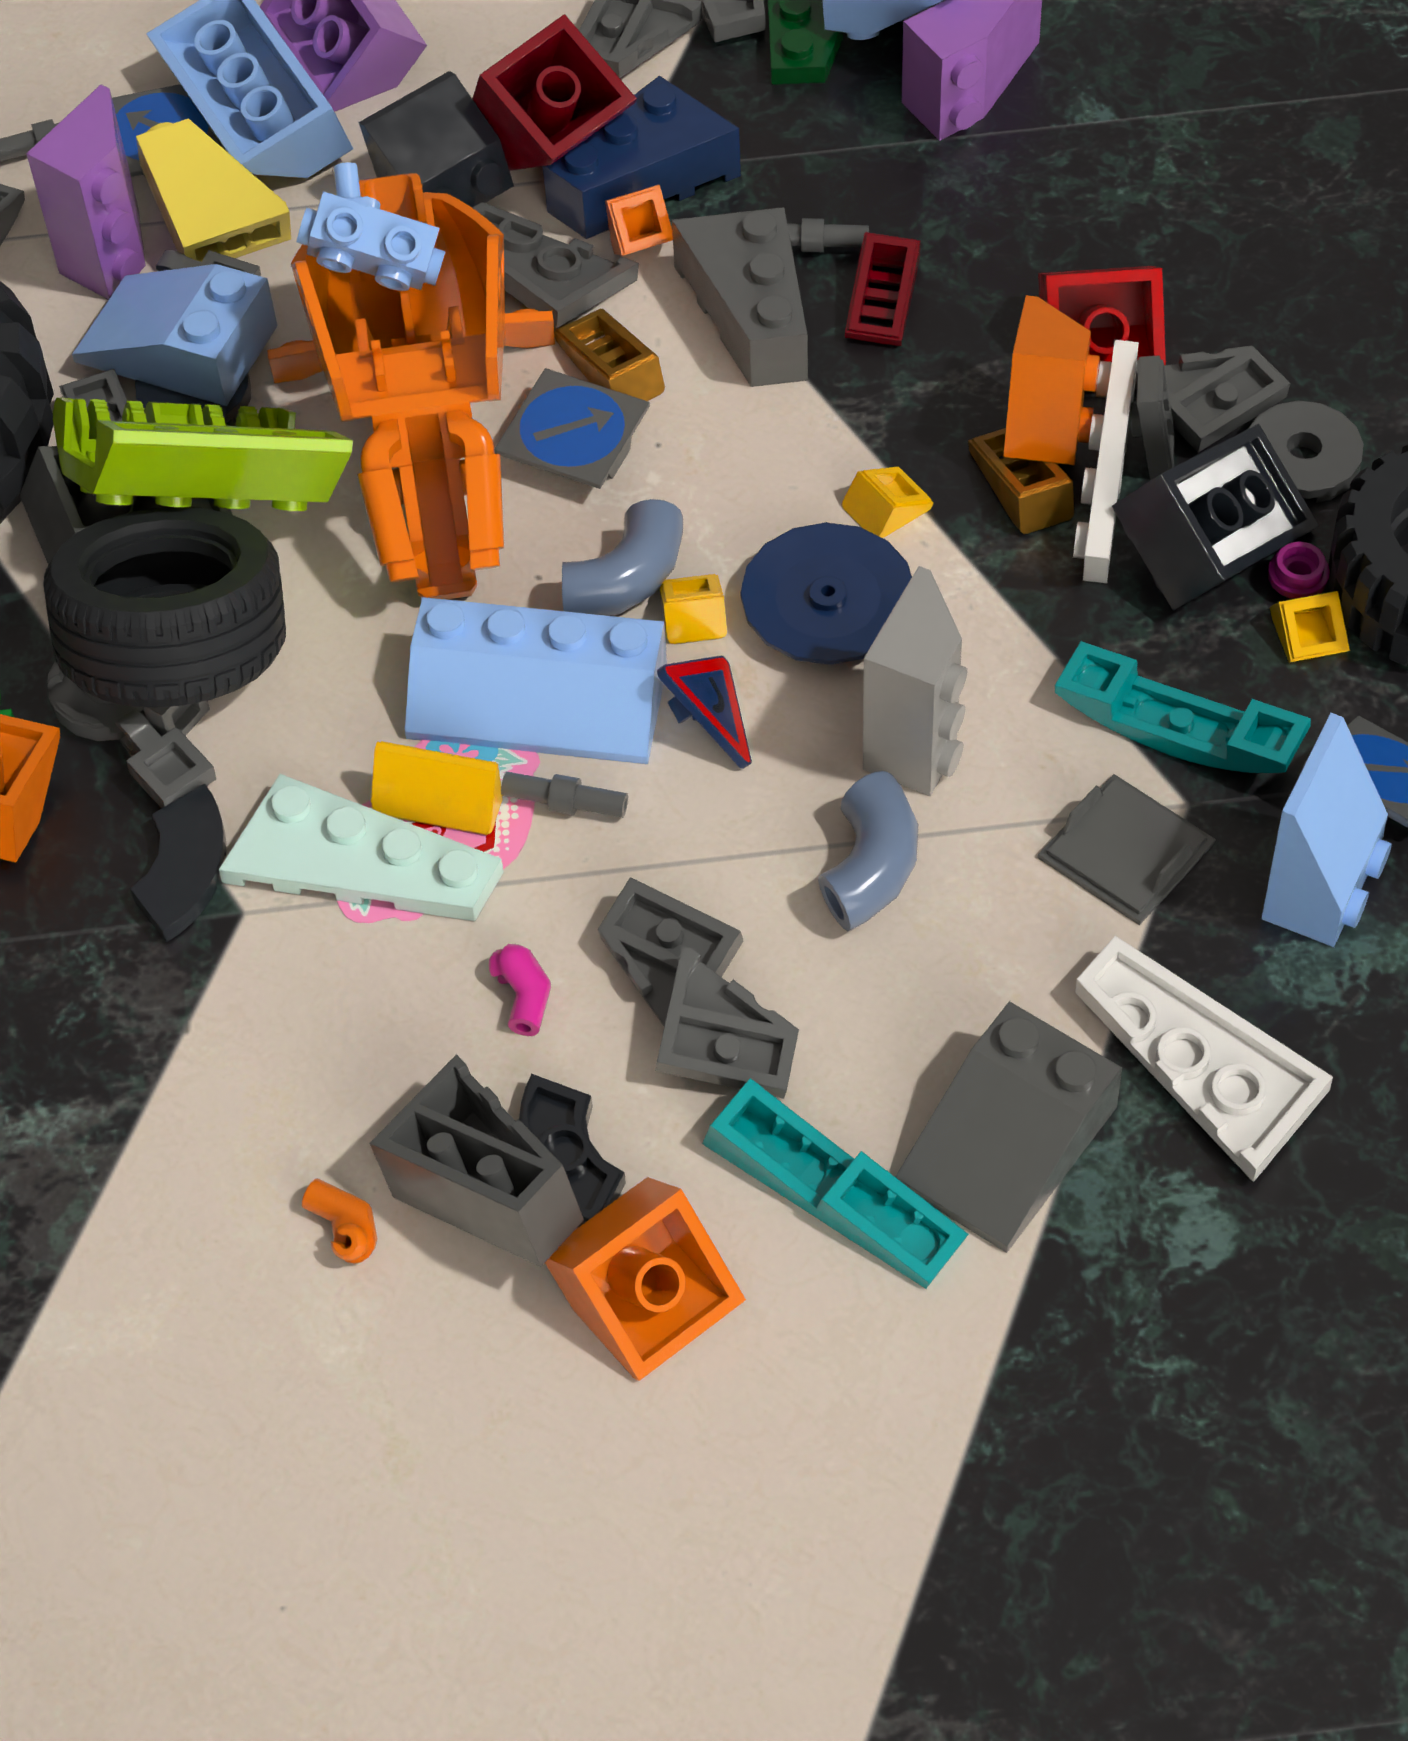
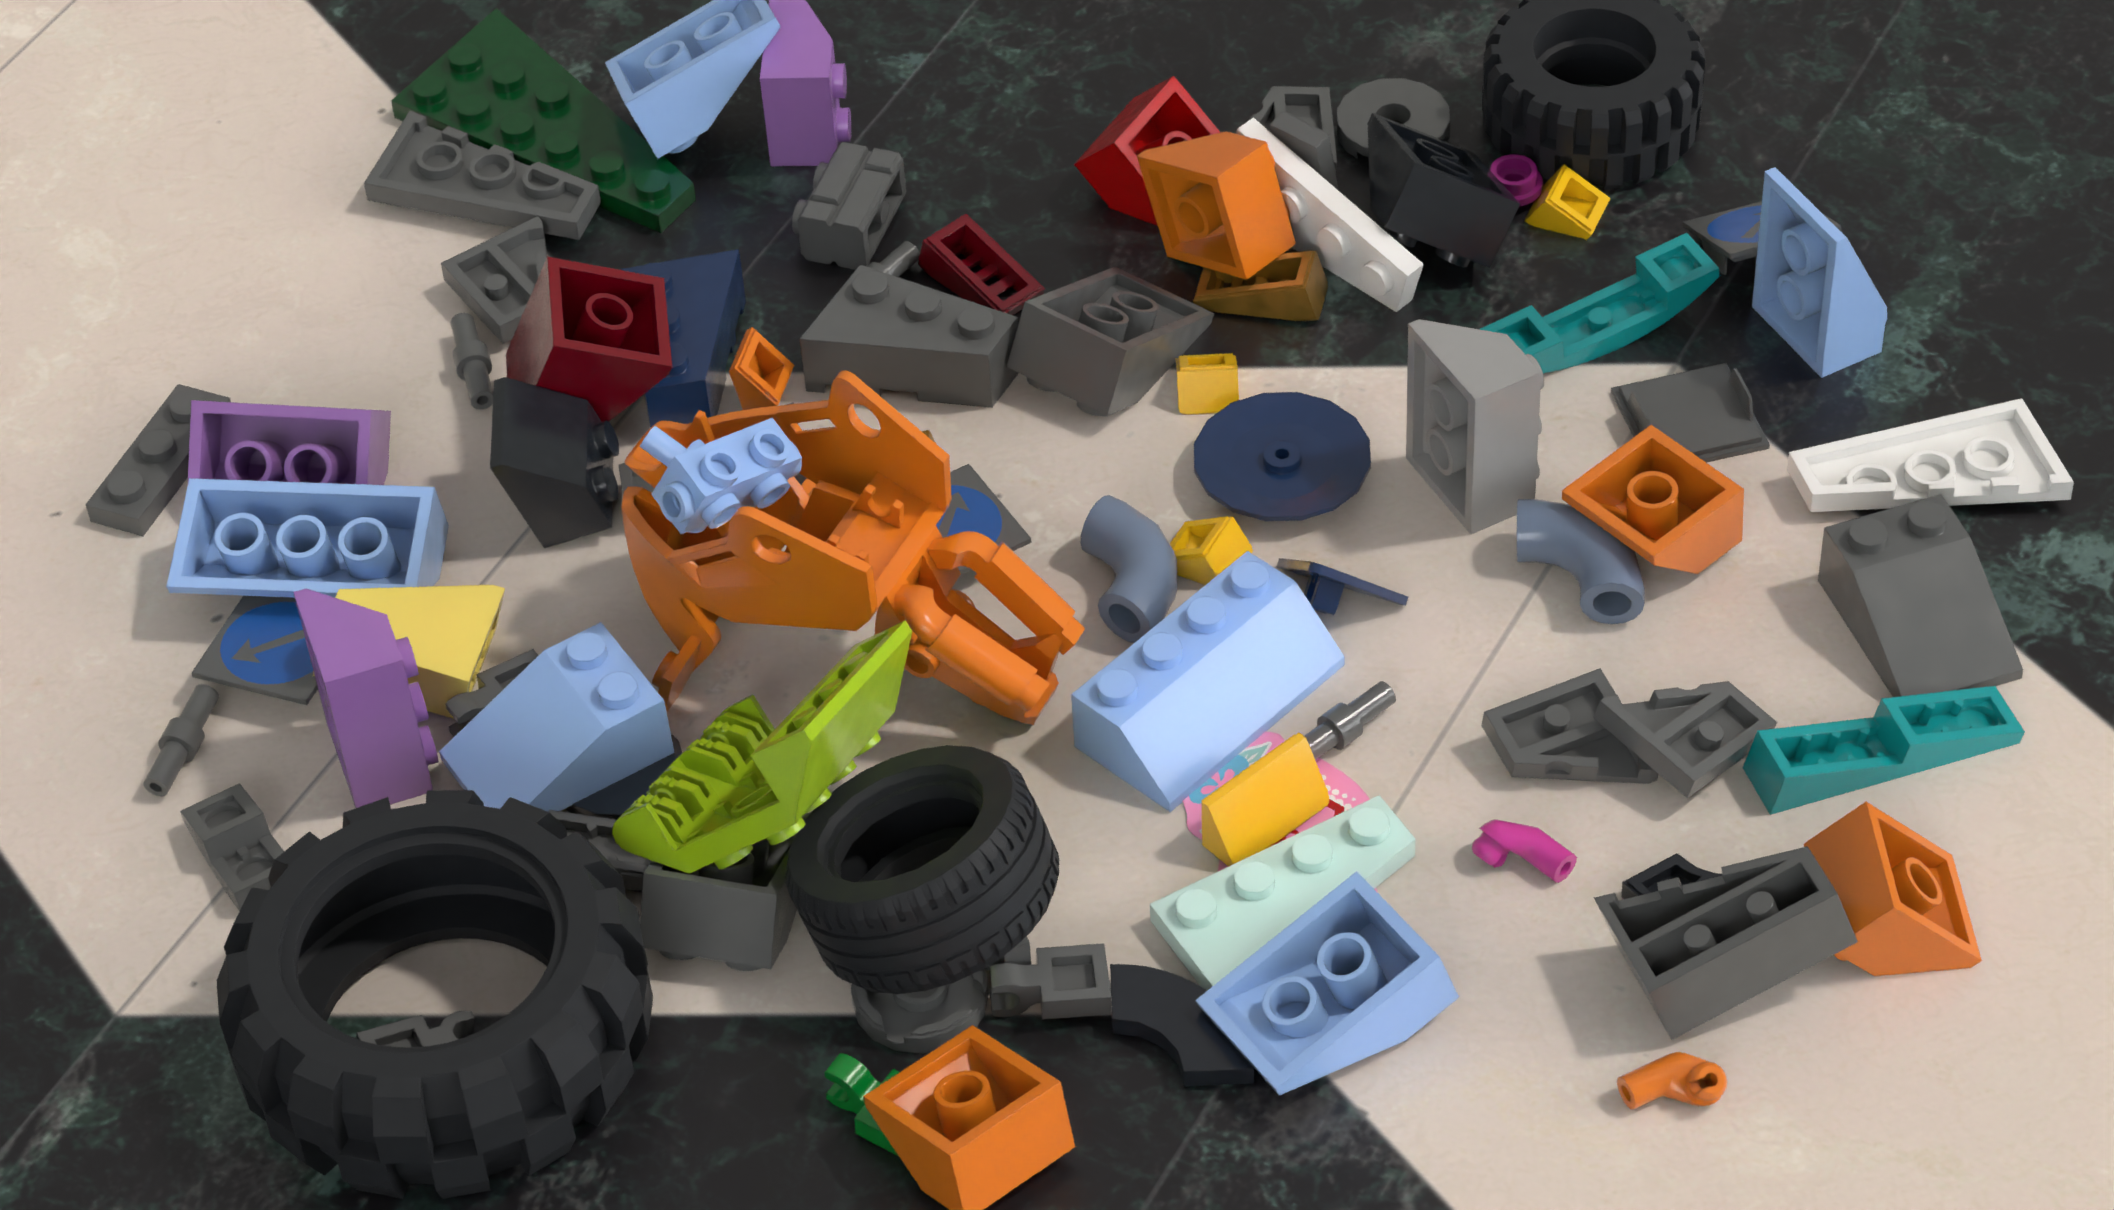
camera: 55 degrees left, 10 degrees down
none -> dark grey brick [792,142,907,270]
none -> dark grey slope [1007,267,1214,416]
none -> light blue slope [1195,871,1459,1096]
none -> orange slope [1562,425,1744,574]

